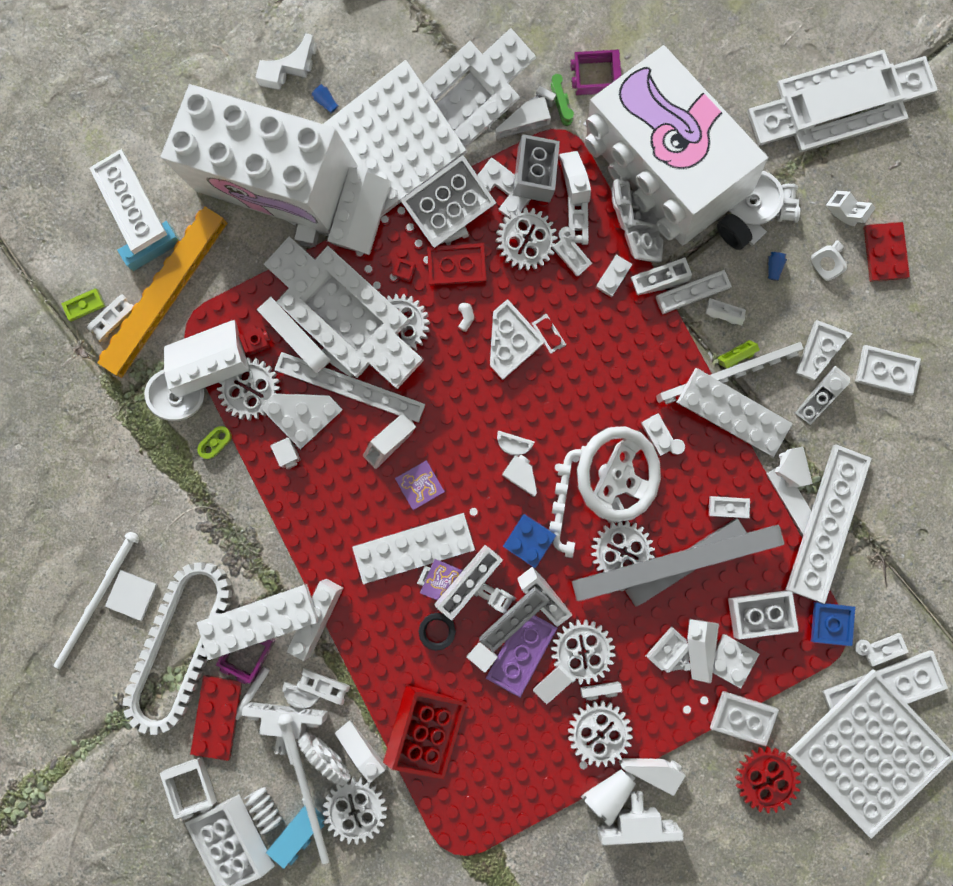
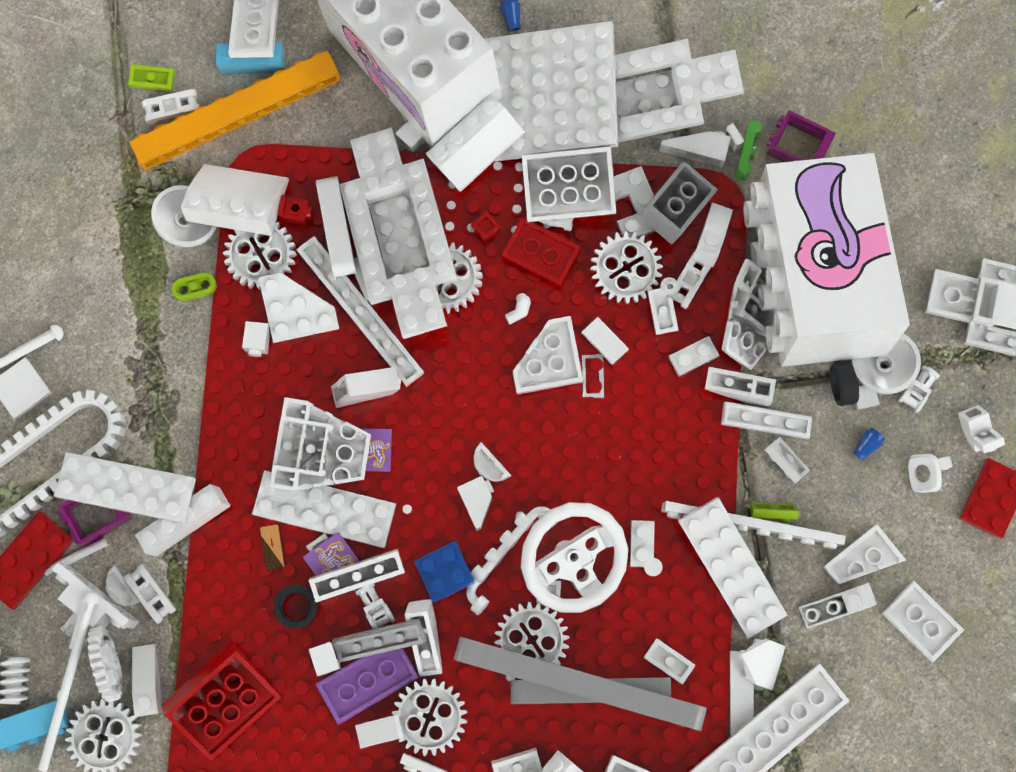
camera: 30 degrees right, 5 degrees down
none -> clear orange sticker [260,525,284,571]
none -> white wedge [269,397,371,491]
none -> white tile [581,317,629,365]

